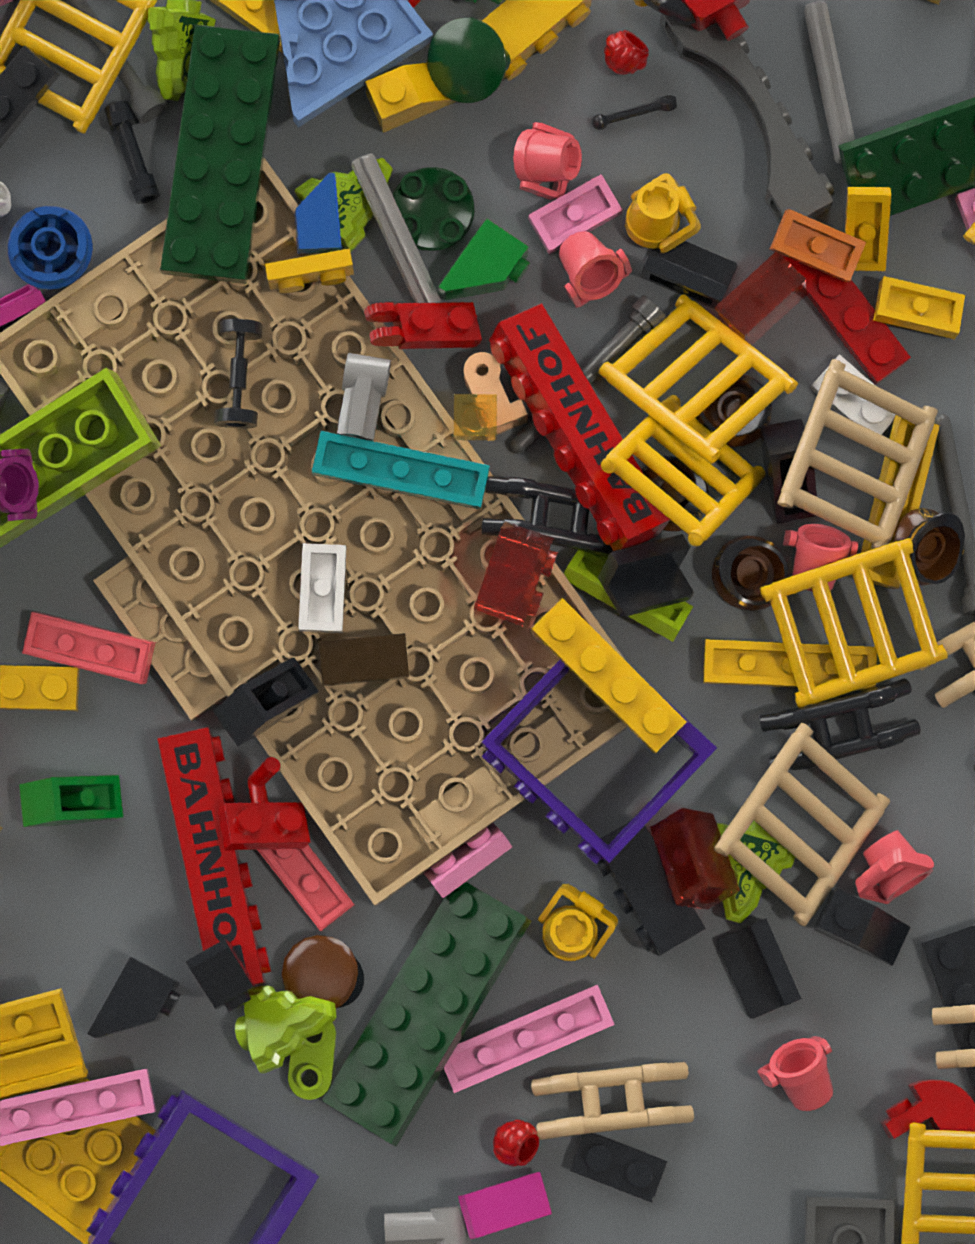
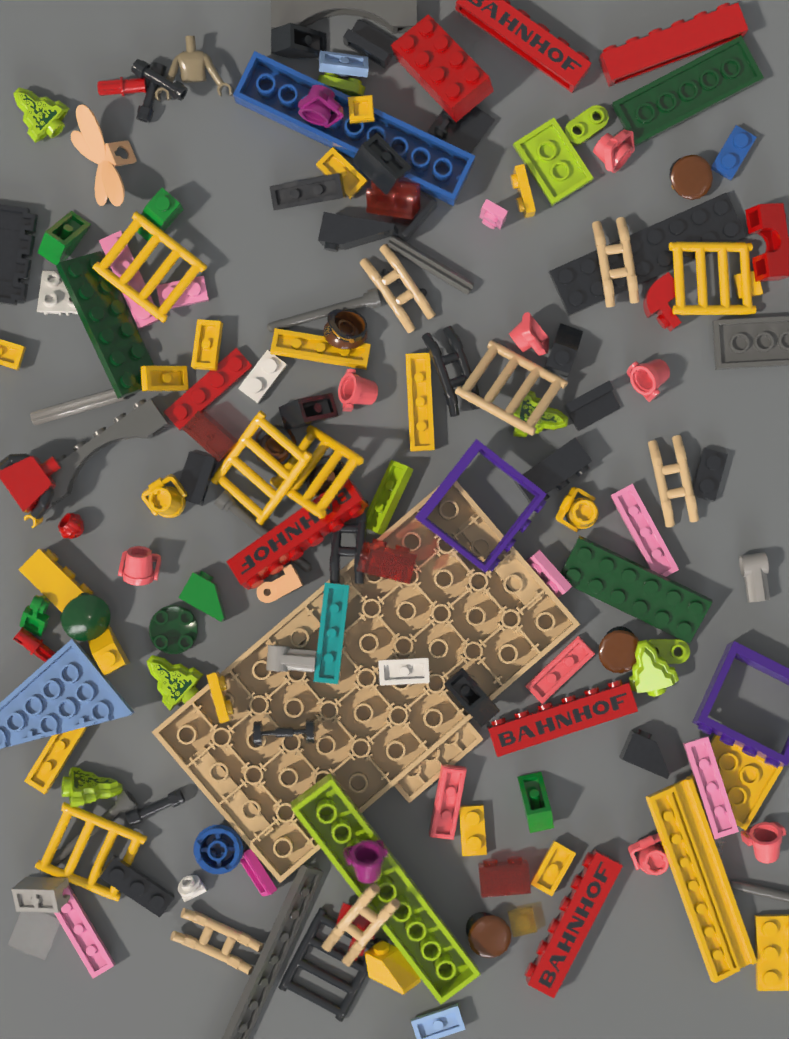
camera: 90 degrees left, 5 degrees up
dark green plate [160,25,280,284] -> none
black slope [186,939,256,1012] -> none
red plate [218,757,311,850] -> none
blue tile [294,173,342,254] -> none
dark brown tile [319,633,409,686] -> none
light grey axle [351,153,441,303] -> none
red hinge [364,302,482,349] -> none
clear yellow plate [453,394,497,441] -> none
dark pink tile [458,1172,552,1239] -> none
red piece [493,1120,539,1167] -> none
bright pink plate [528,174,623,255] -> none
yellow plate [531,598,687,754] -> none
coral piece [559,231,632,308] -> none
black hinge [592,95,677,130] -> none
black panel [598,534,694,617] -> none
clear red brick [650,808,740,910] -> none
reddish brown piece [712,536,790,611] -> none
yellow bar [760,538,948,708] -> none
orange plate [770,209,866,282] -> none
tan bar [778,359,938,549] -> none

